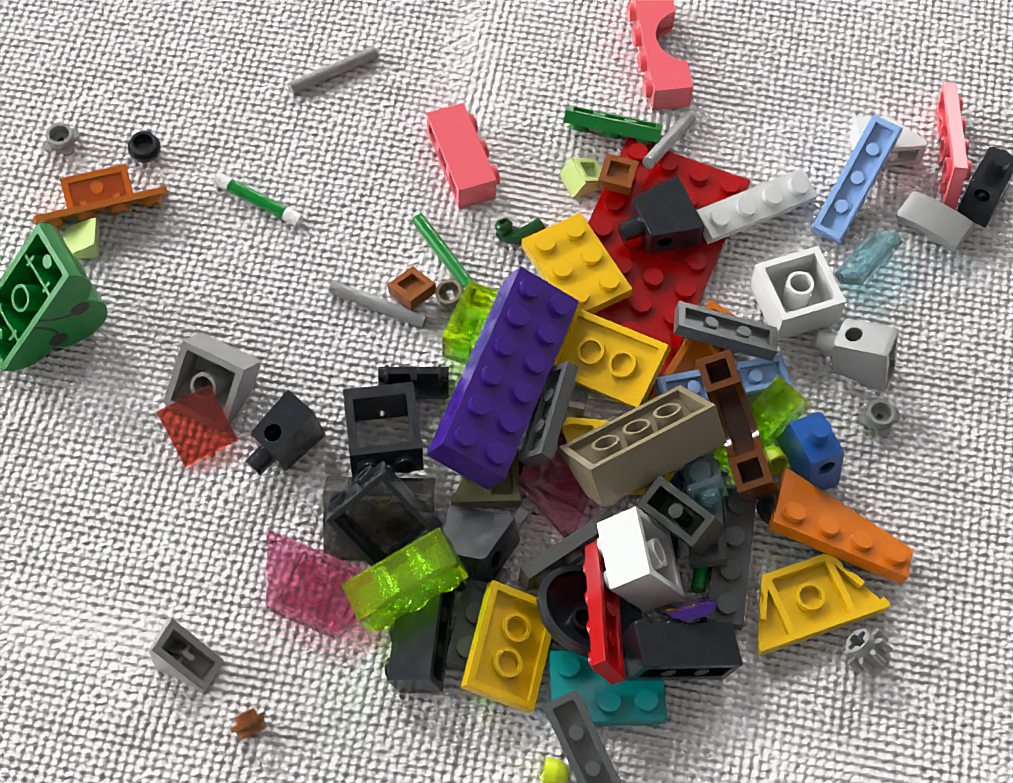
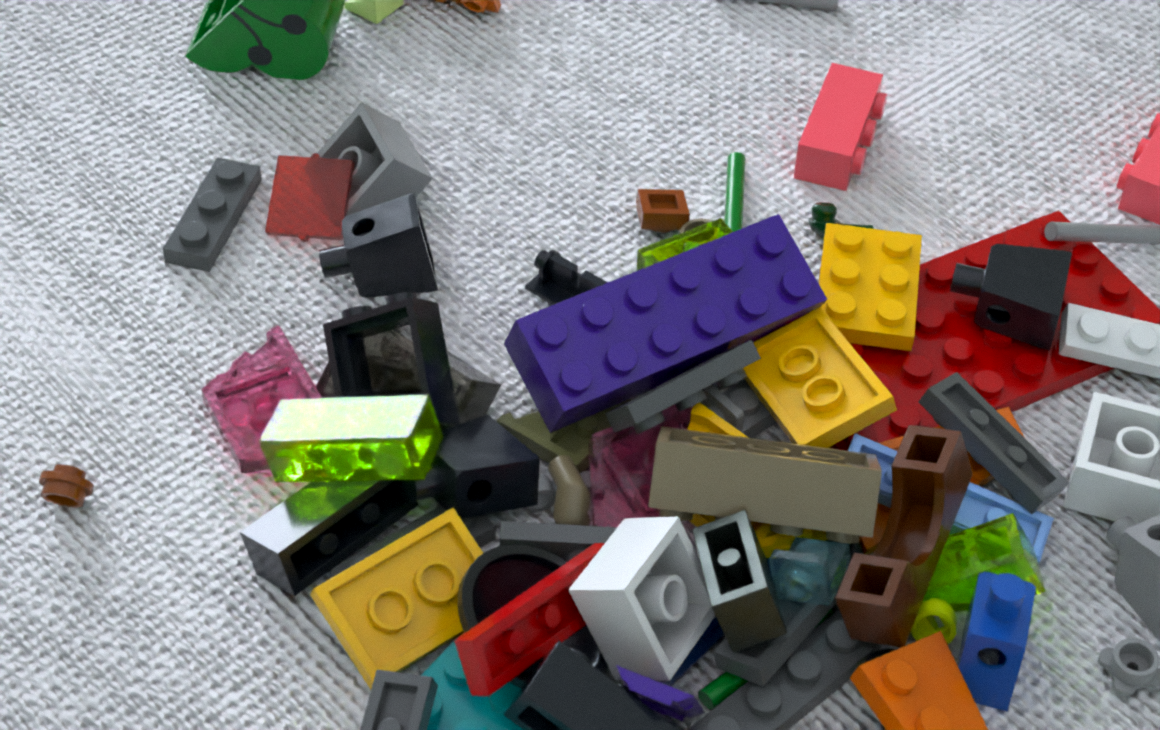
camera: 40 degrees right, 15 degrees down
light grey slope [148,618,225,692] -> none
green bar [213,172,303,227] -> none
light grey bar [329,281,428,328] -> none
black window [342,382,424,478] -> none
yellowish green slope [560,158,602,198] -> none
green plate [563,105,664,145] -> none
dark orange plate [597,153,639,195] -> none
none -> dark grey plate [163,157,262,272]
none -> dark tan arm [548,455,591,526]

